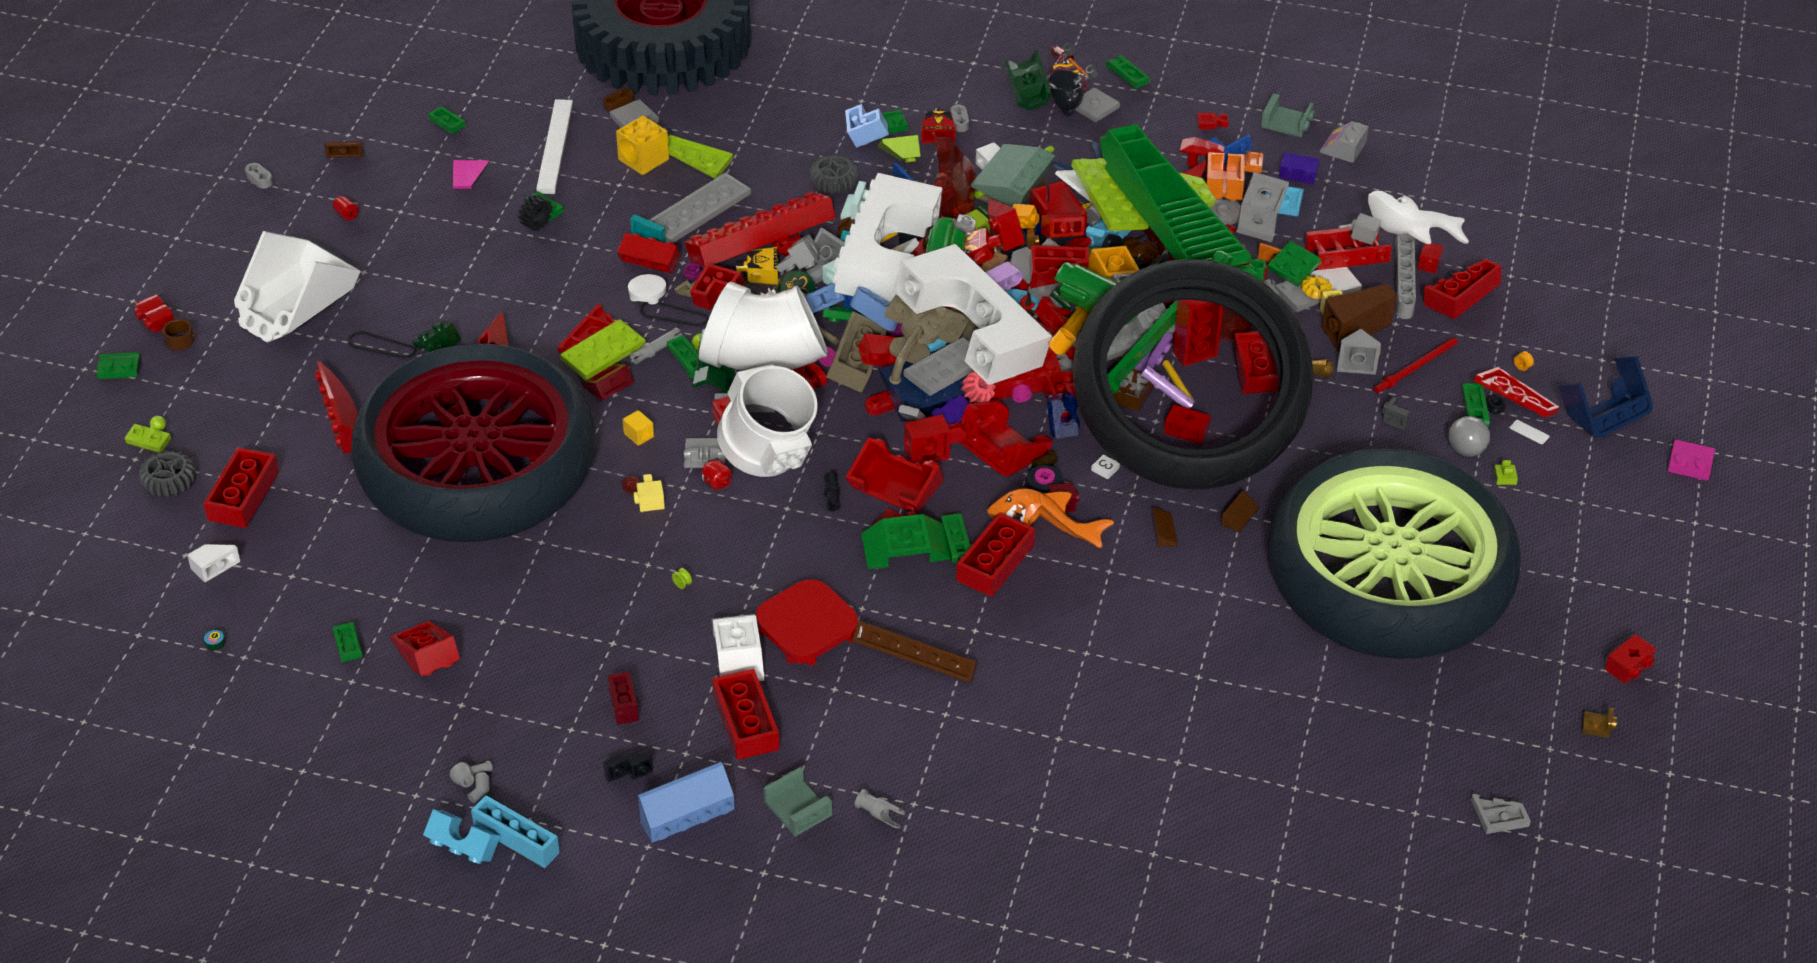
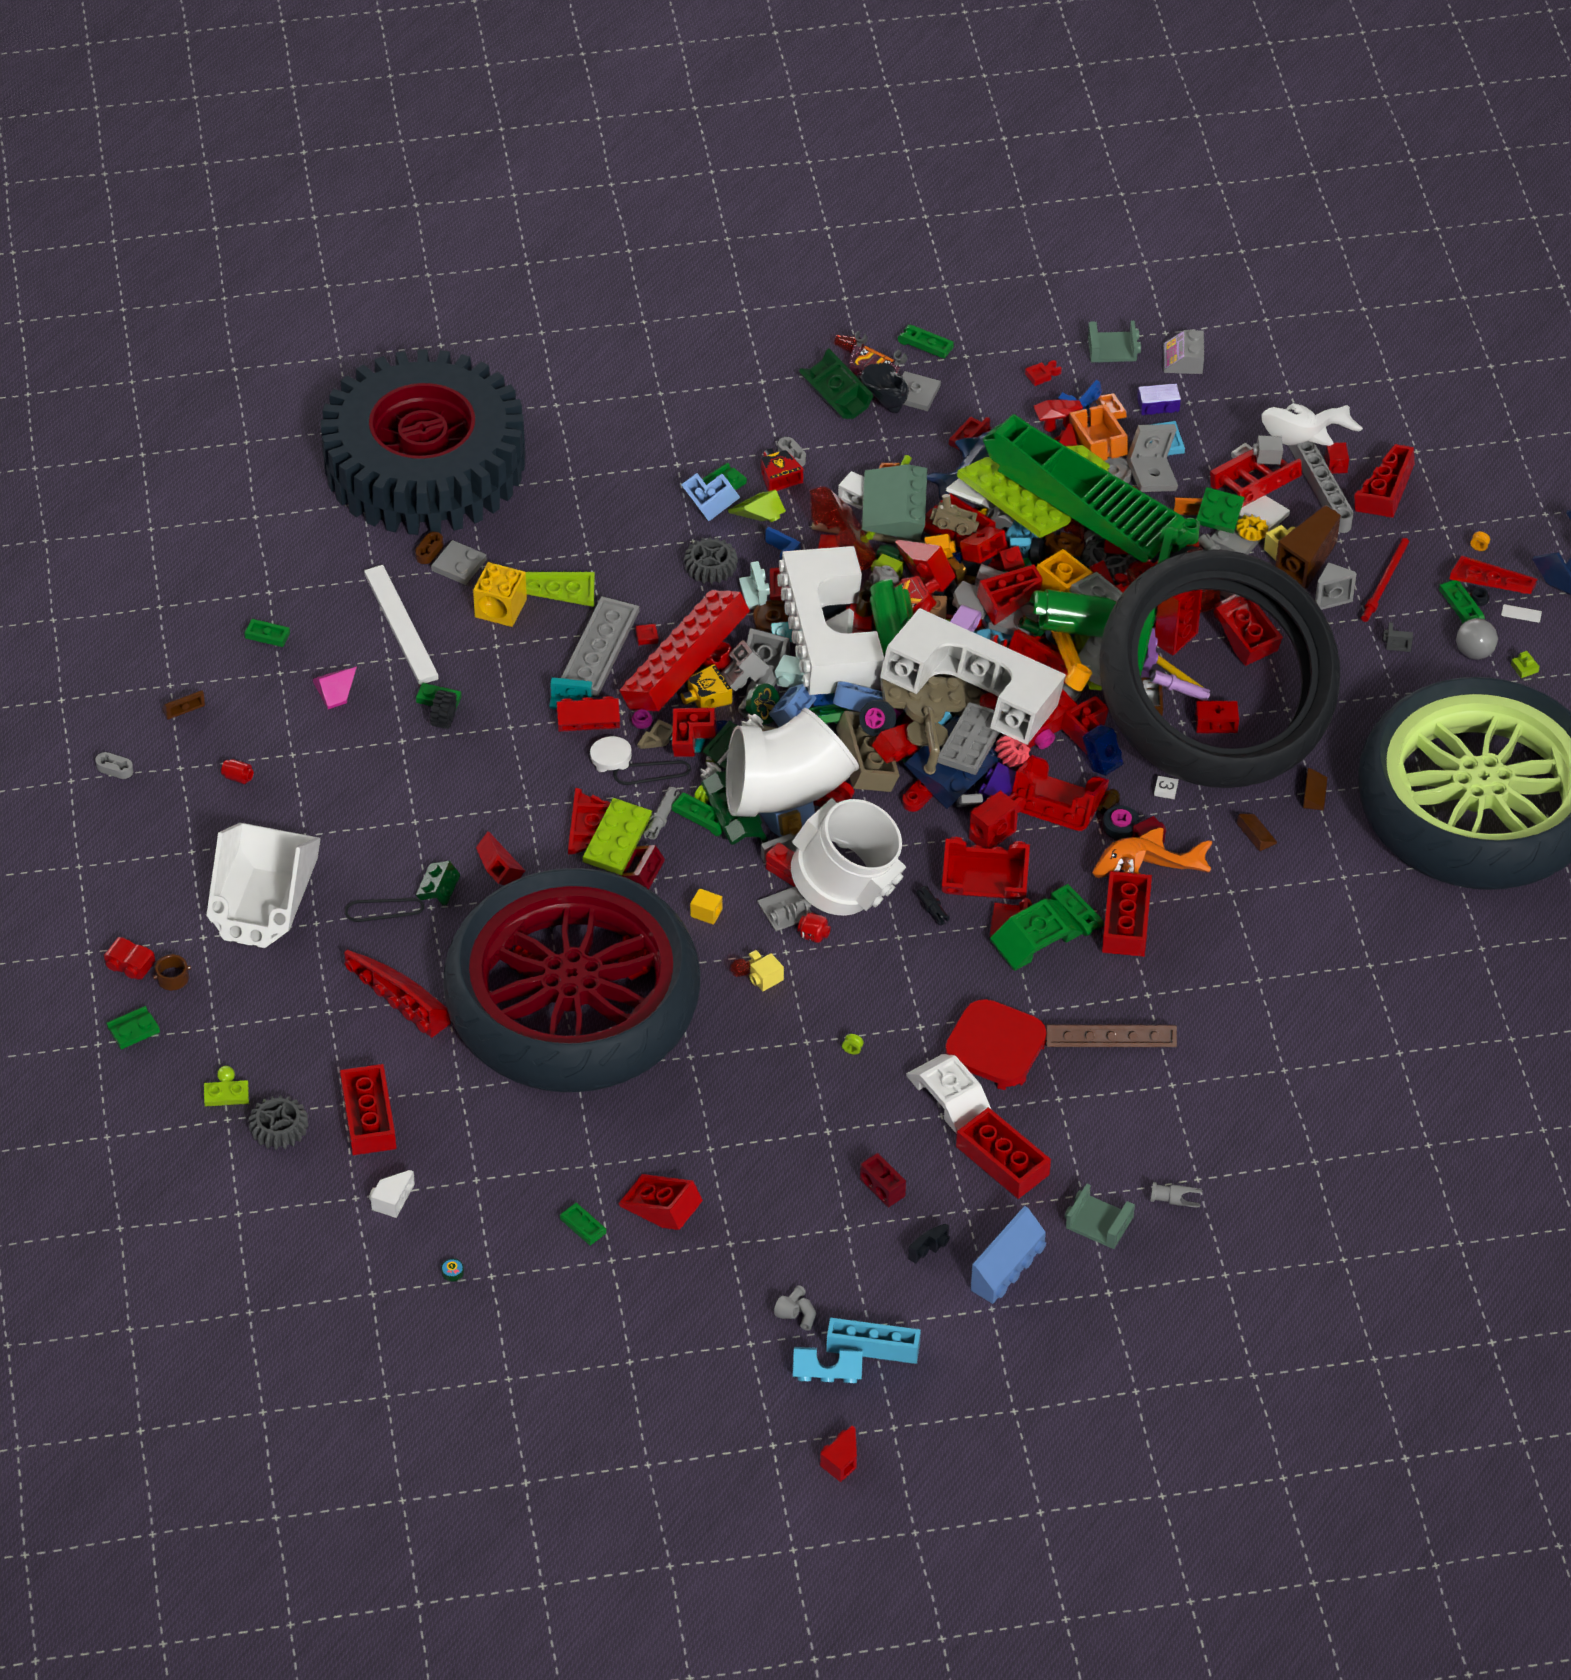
camera: 25 degrees left, 5 degrees up
none -> red tile [636,624,658,645]
none -> red slope [820,1425,857,1482]
none -> black wheel [859,700,896,737]
none -> dark tan brick [930,494,979,536]
none -> red plate [1000,546,1025,572]

